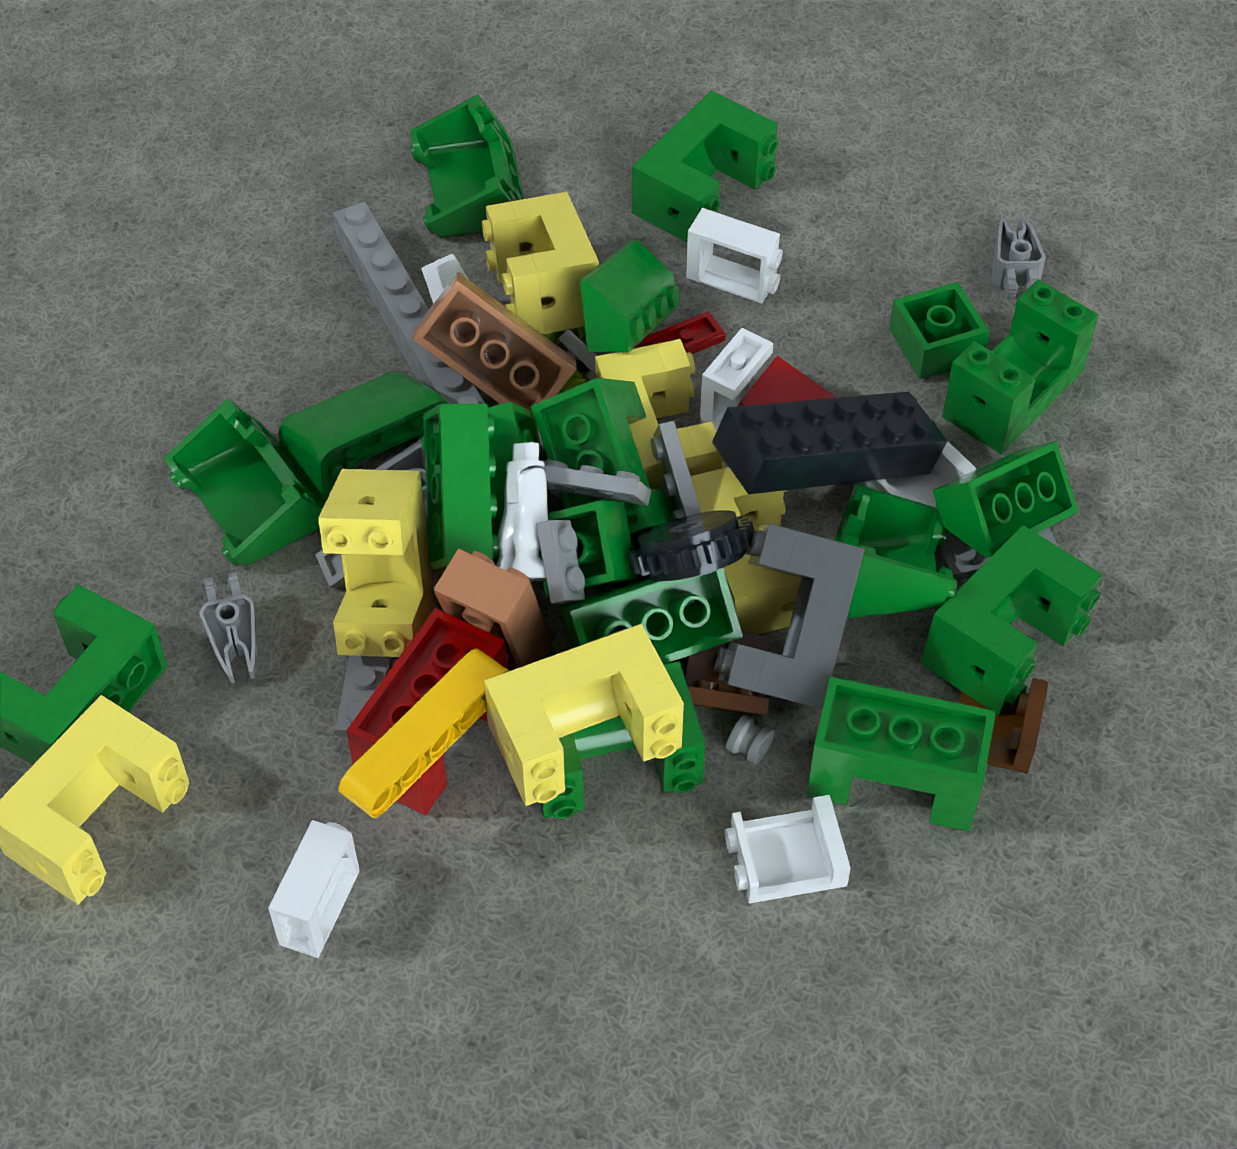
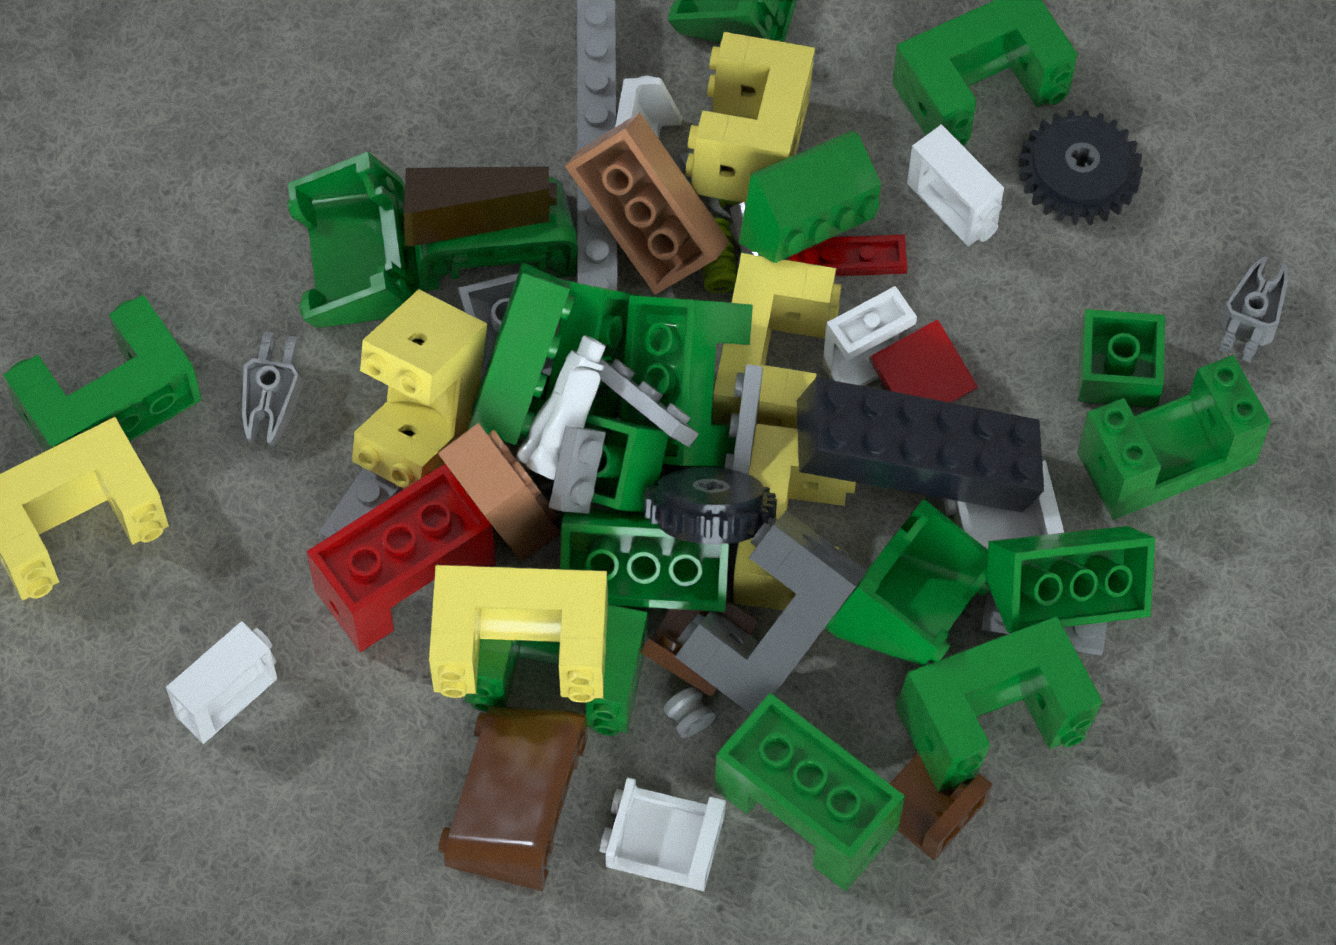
camera: 25 degrees right, 10 degrees up
yellow beam [338,649,509,818] -> none
none -> dark brown slope [404,166,557,246]
none -> reddish brown windscreen [438,706,588,891]
none -> black gear [1018,110,1143,225]

